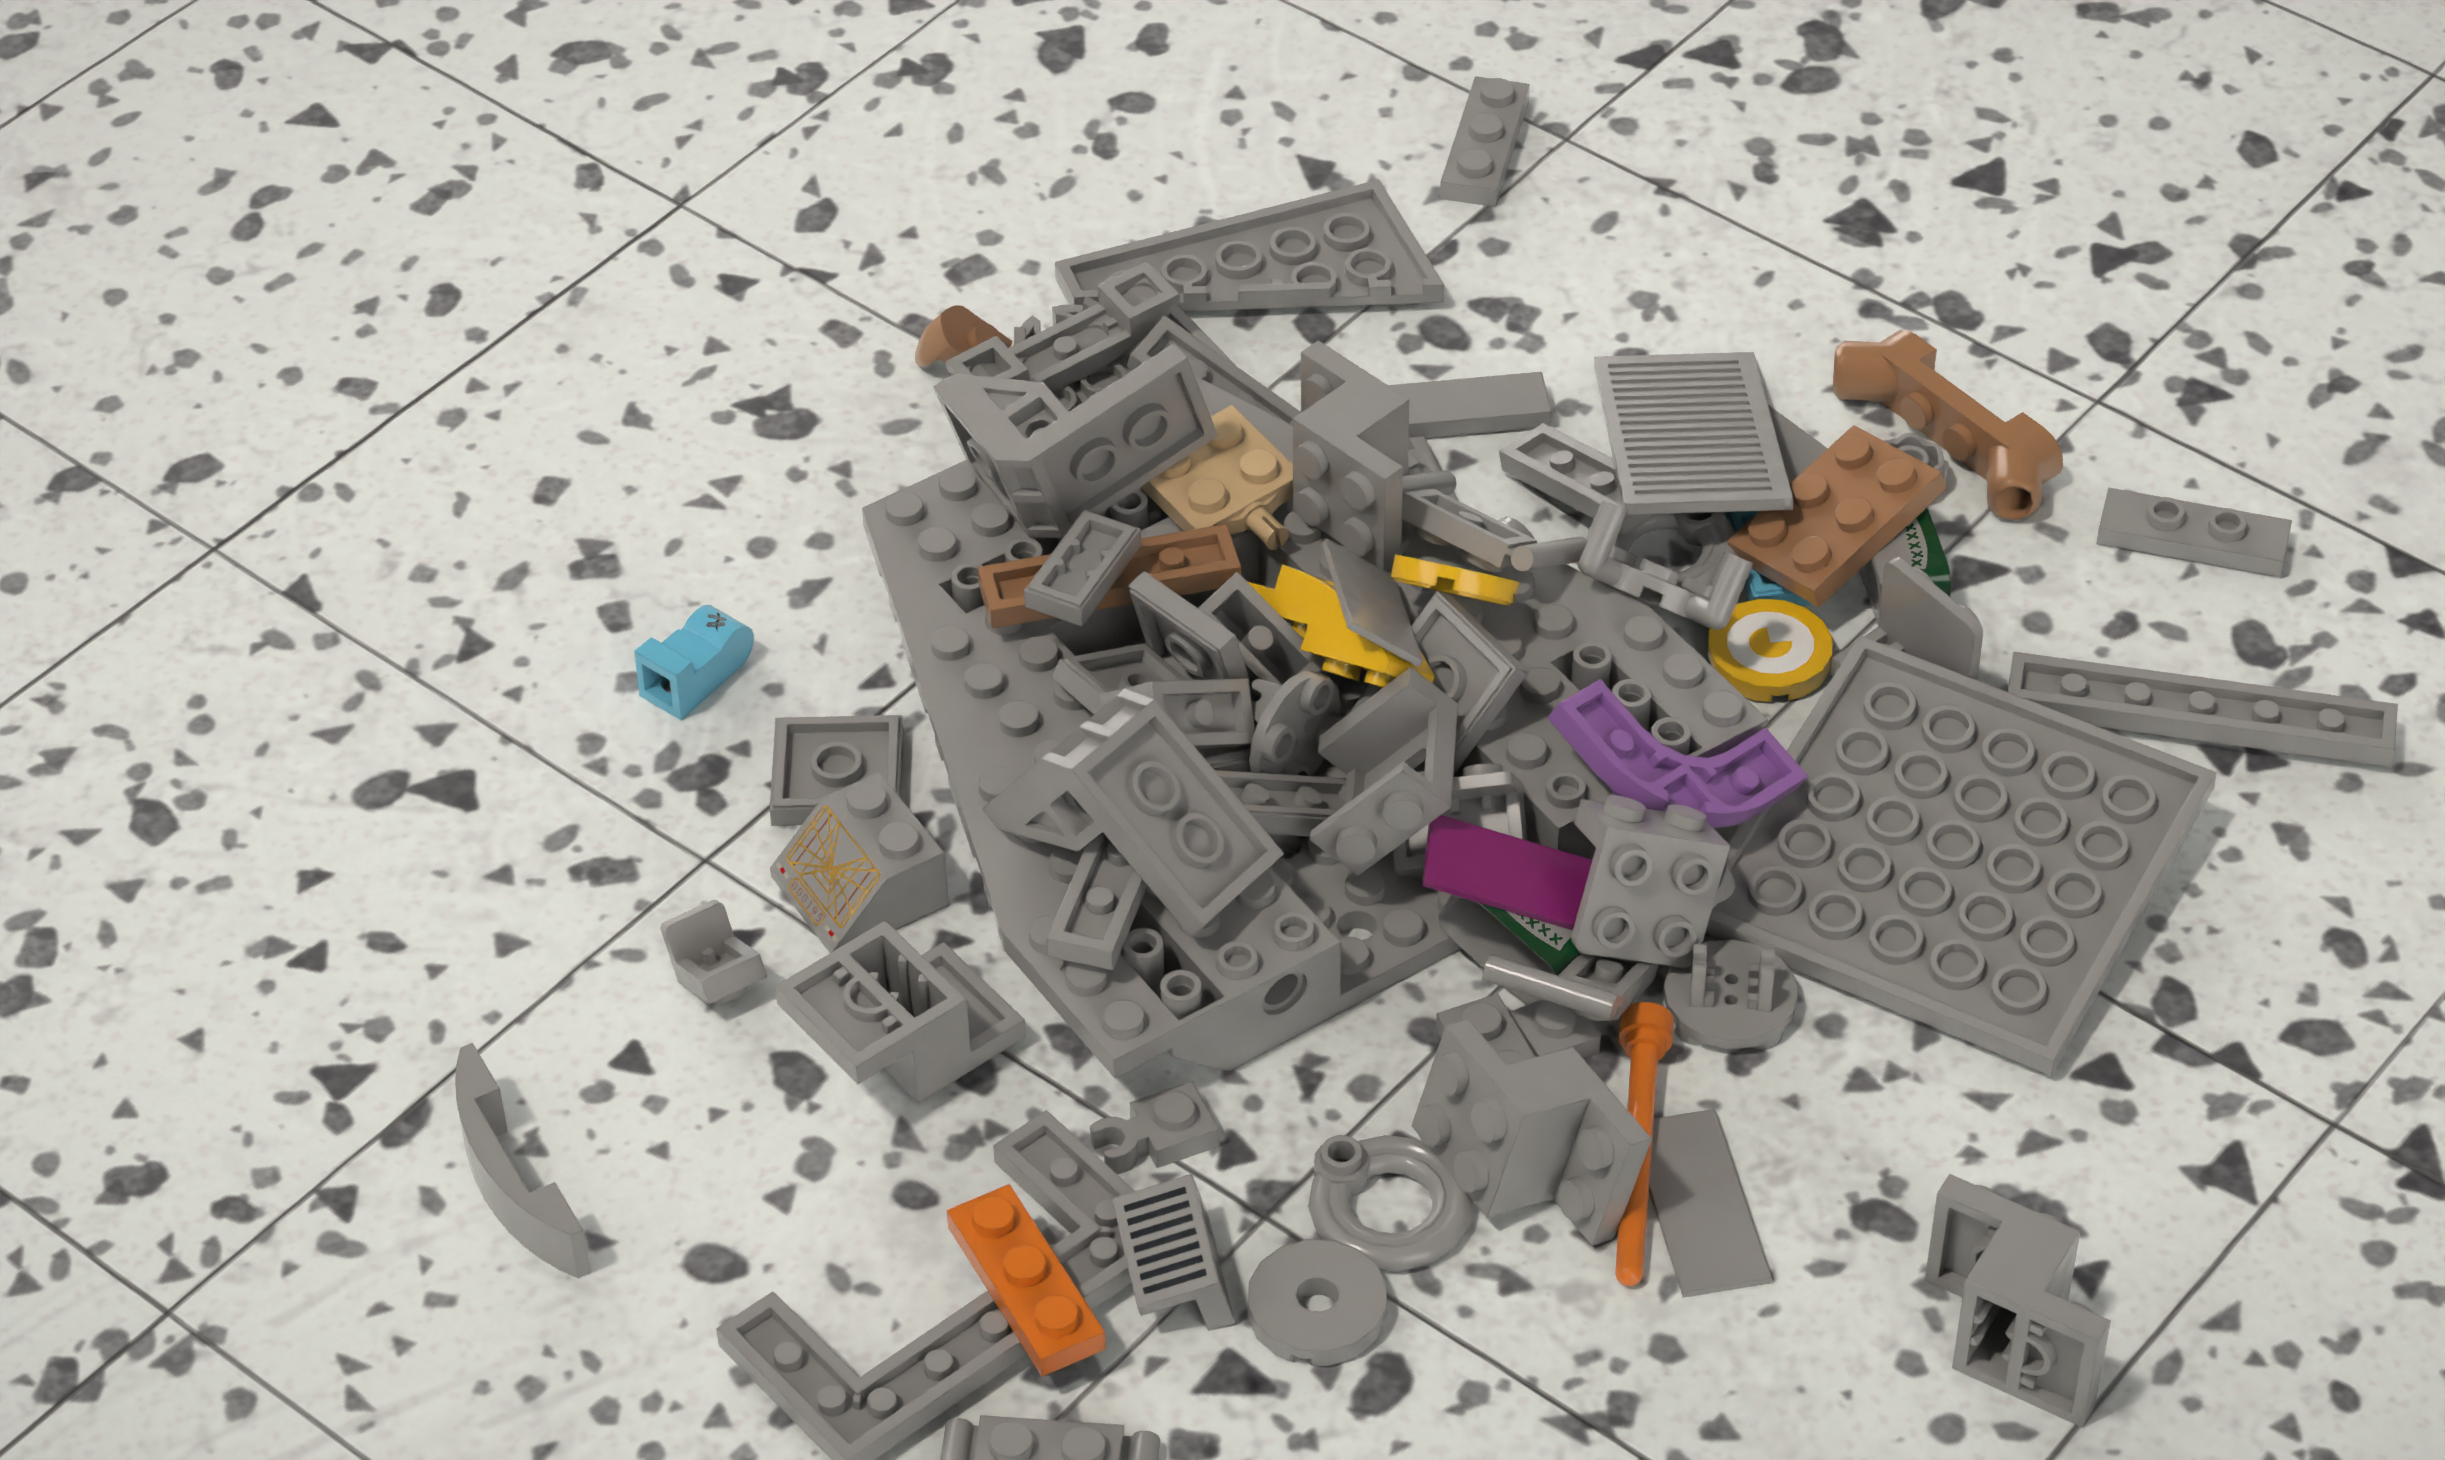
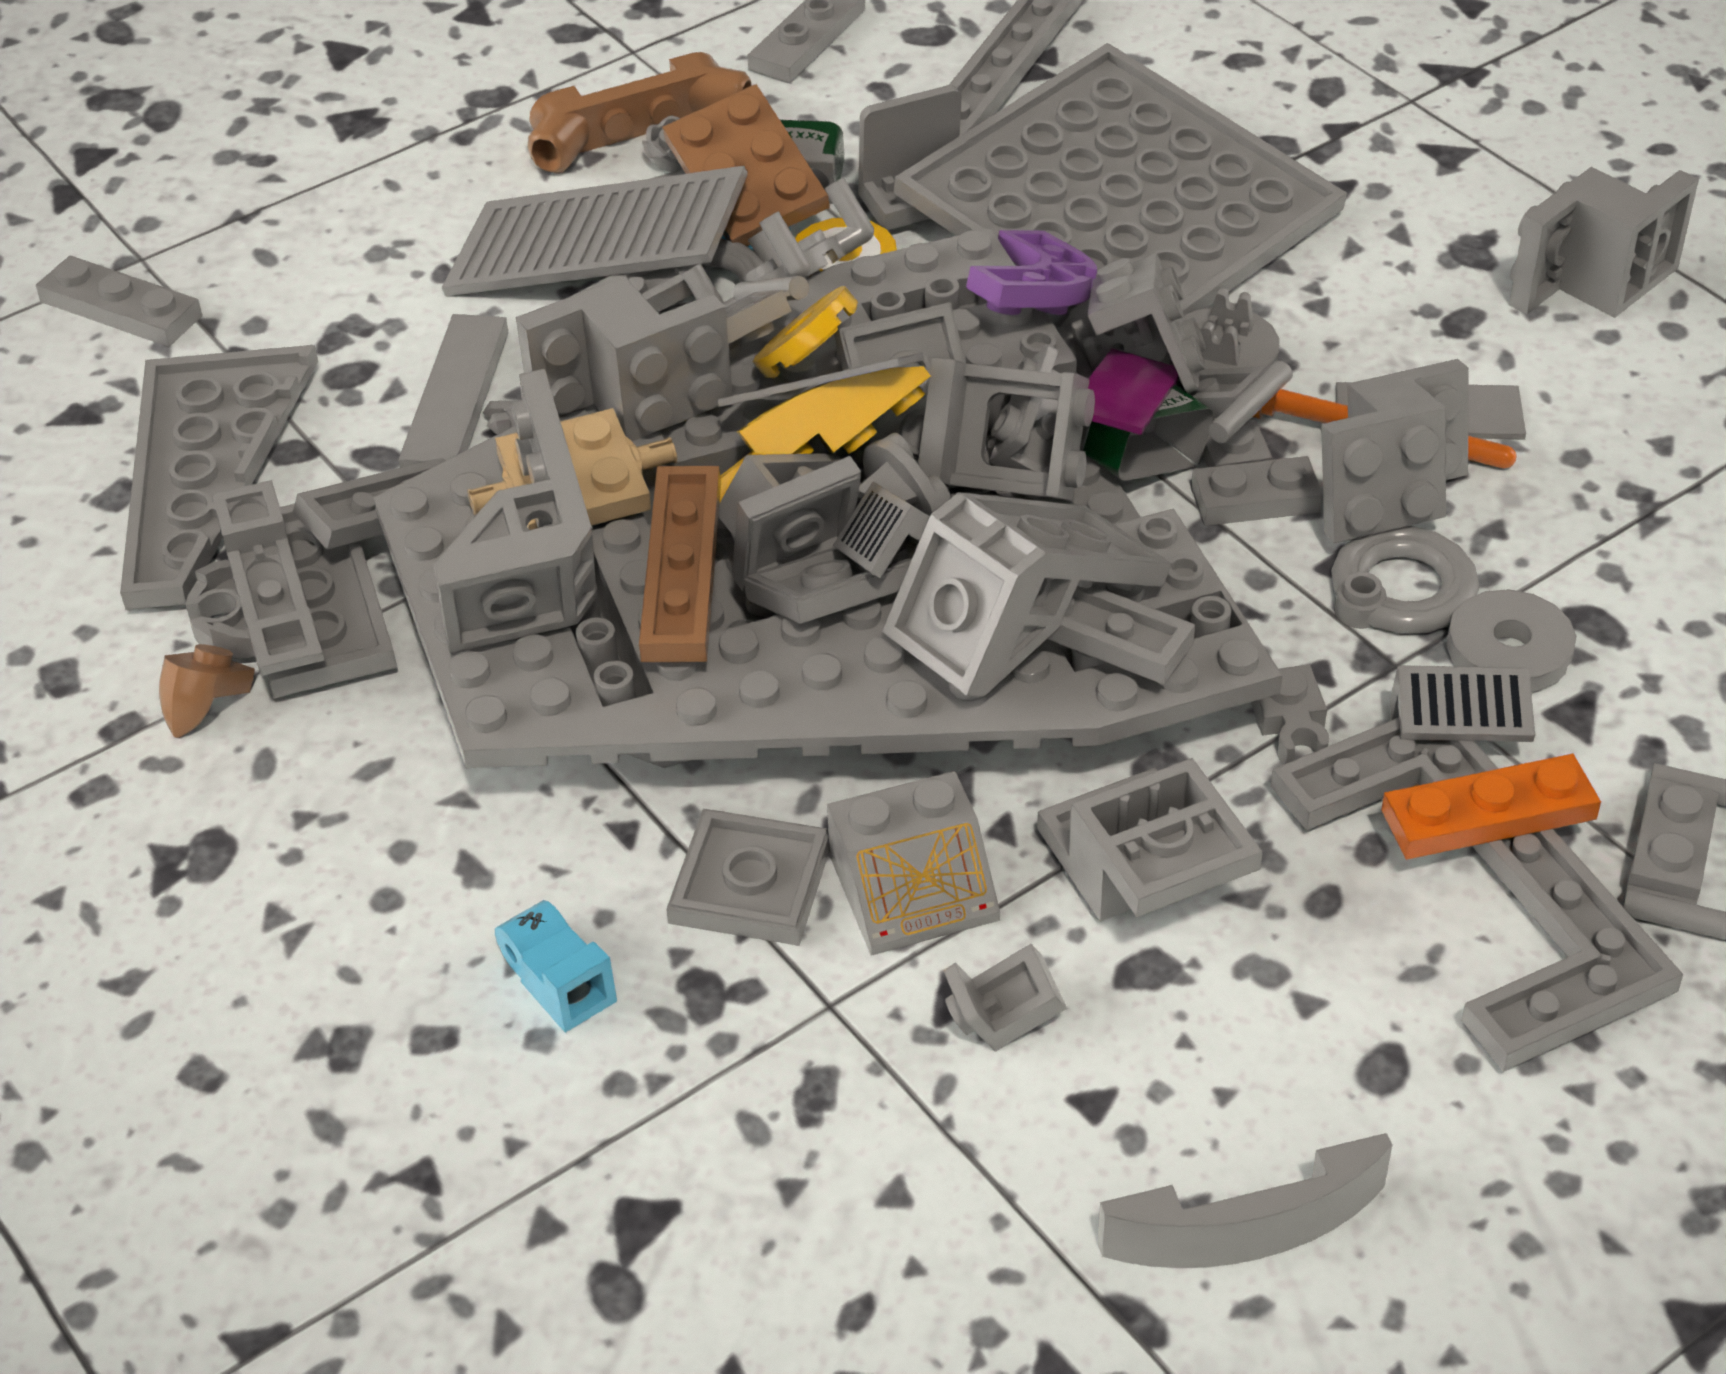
camera: 75 degrees left, 0 degrees up
light grey plate [1024,510,1141,626] -> none

